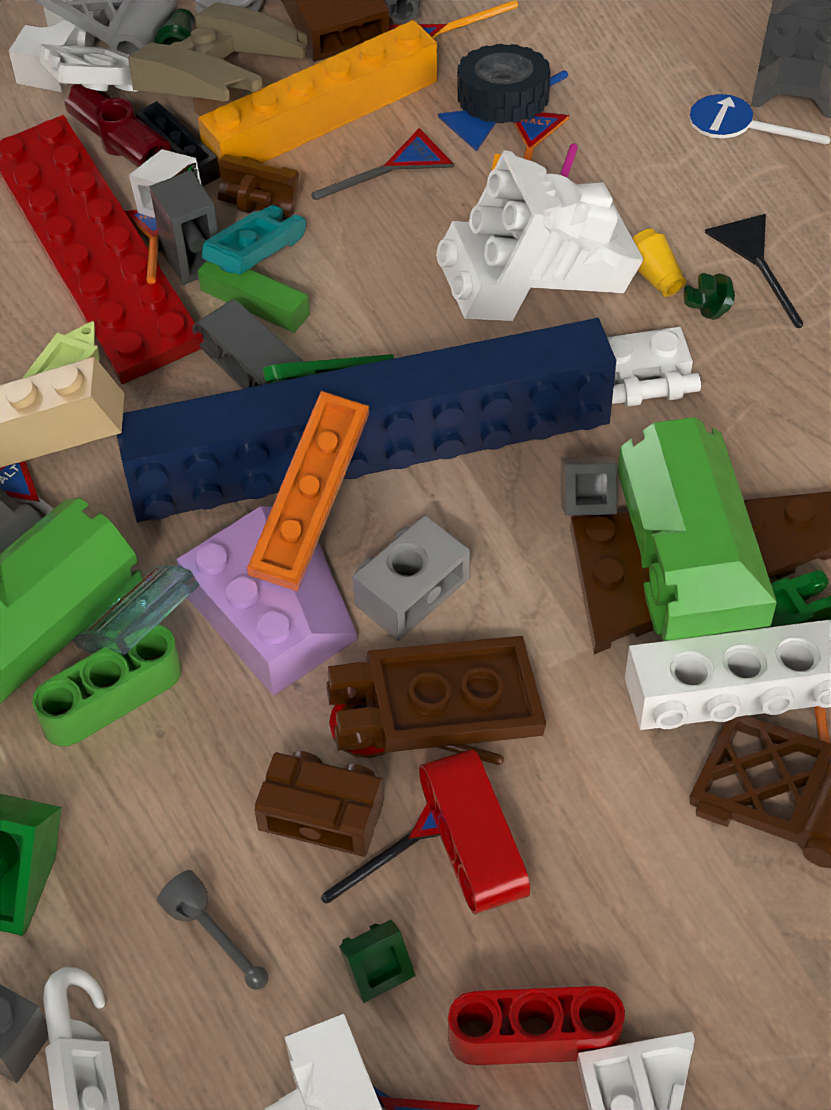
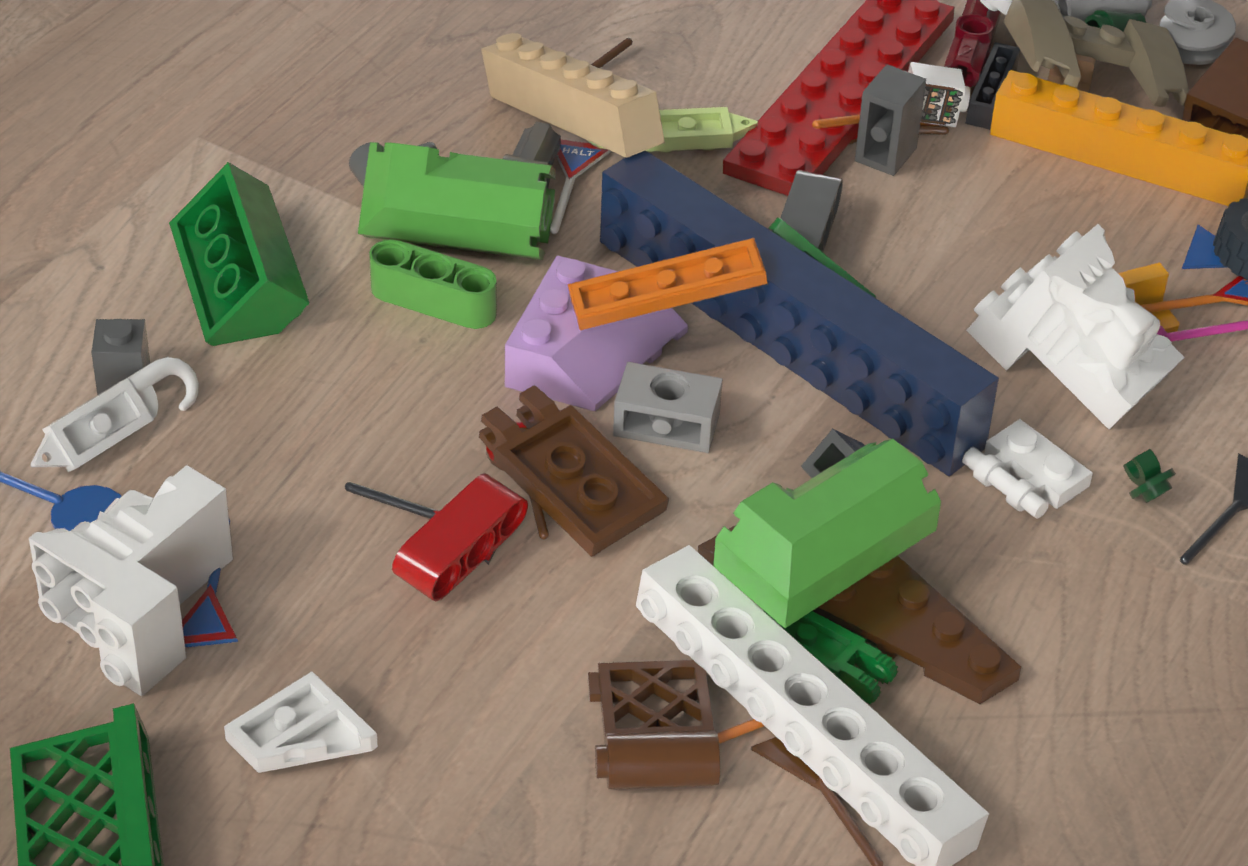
camera: 55 degrees right, 10 degrees down
clear light blue slope [73,565,200,655] -> none
dark grey hinge [157,870,268,990] -> none
bright green piece [198,261,310,333] -> none
teal hinge [202,205,307,275] -> none
reddish brown hips [218,155,299,218] -> none
reddish brown brick [254,751,384,857] -> none
piece [311,128,454,200] -> none
dark green tile [339,919,416,1003] -> none
red beam [448,986,625,1066] -> none
yellow cone [632,228,686,297] -> none

